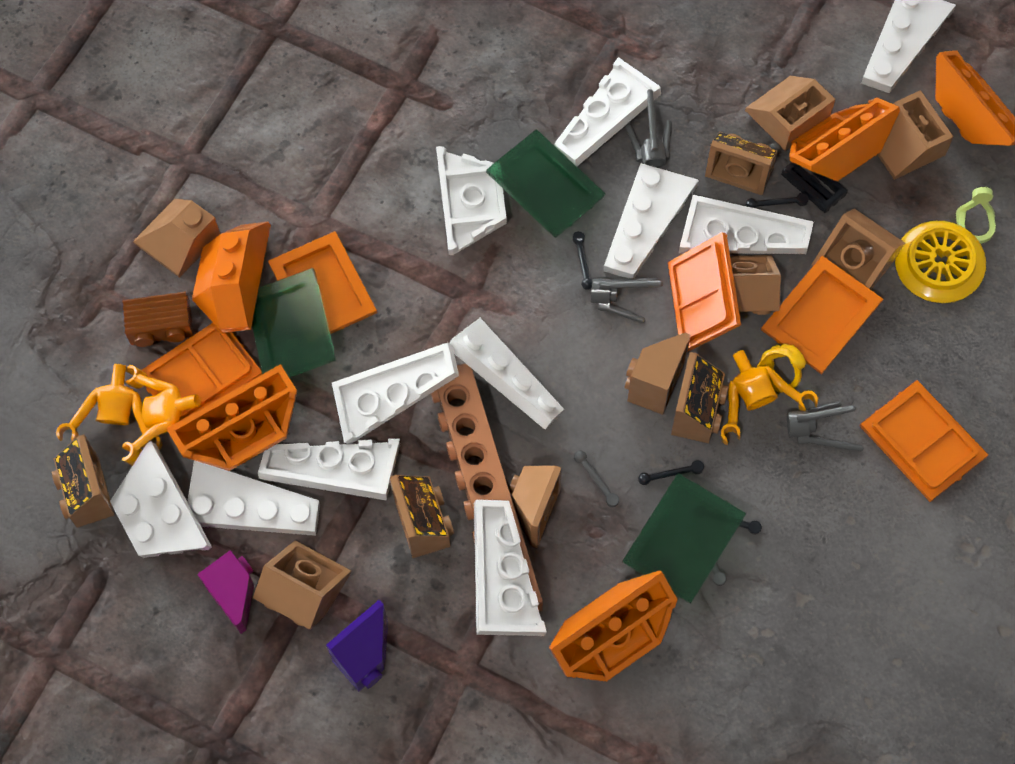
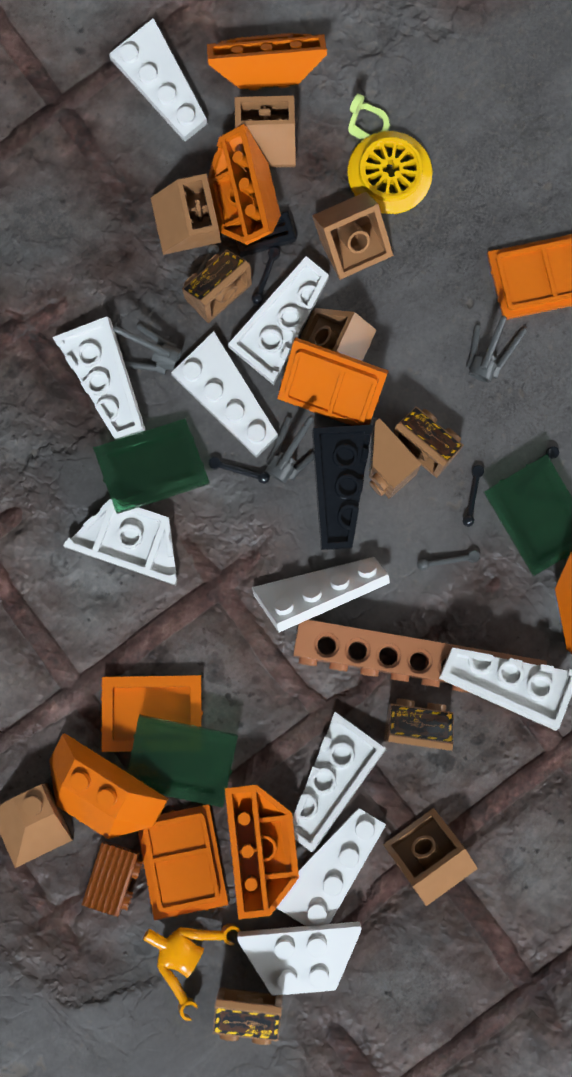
camera: 65 degrees left, 15 degrees up
light orange piece [122,365,201,466] -> none
magenta slope [197,550,254,634] -> none
dark purple slope [326,600,388,692] -> none
white wing [332,343,459,444] -> none
medium nougat slope [509,466,562,548] -> none
light orange piece [721,350,818,445] -> none
yellow piece [757,344,806,393] -> none
orange piece [761,256,883,374] -> none
none -> black wing [312,425,373,550]

